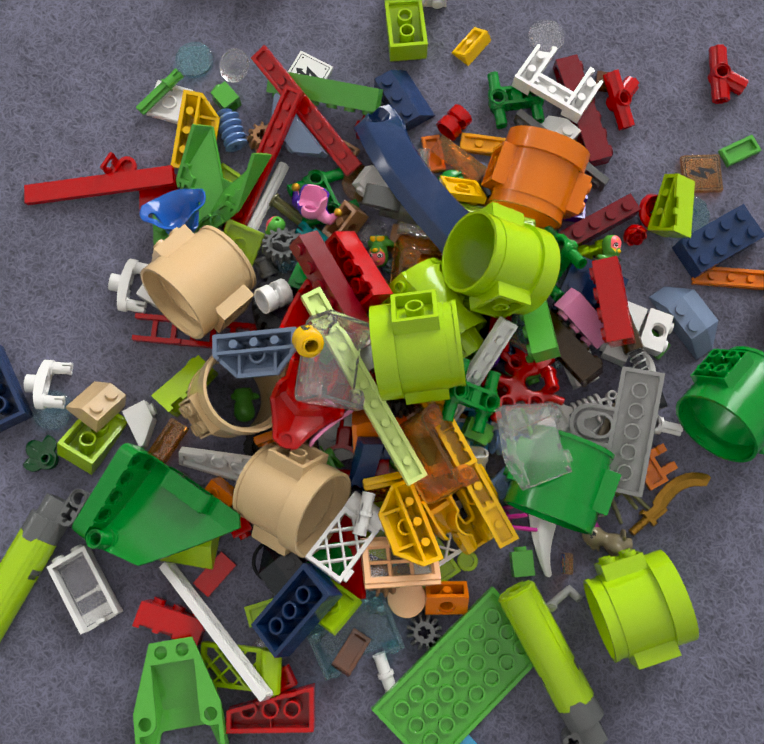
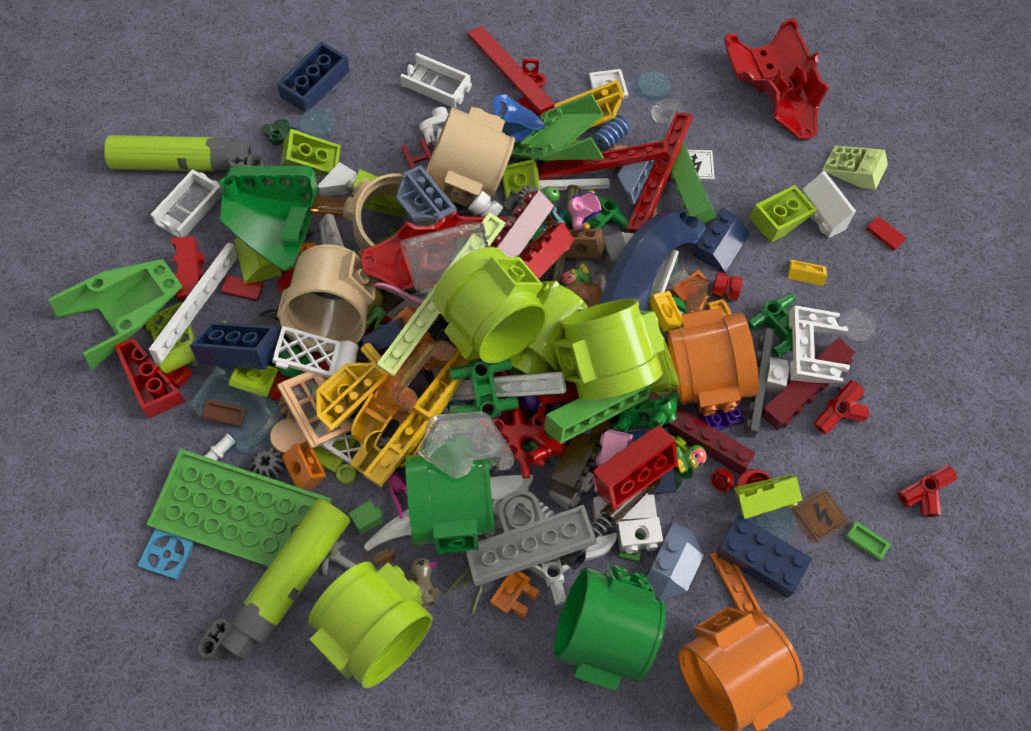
camera: 60 degrees right, 15 degrees down
white connector [24,360,73,409] -> none
tan slope [66,381,126,433] -> none
bright green axle [136,68,184,115] -> none
bright green brick [210,81,242,112] -> none
yellow head [292,325,324,358] -> none
white pin [352,491,376,537] -> none
pearl gold sword [628,472,711,536] -> none
none -> white door [400,53,472,108]

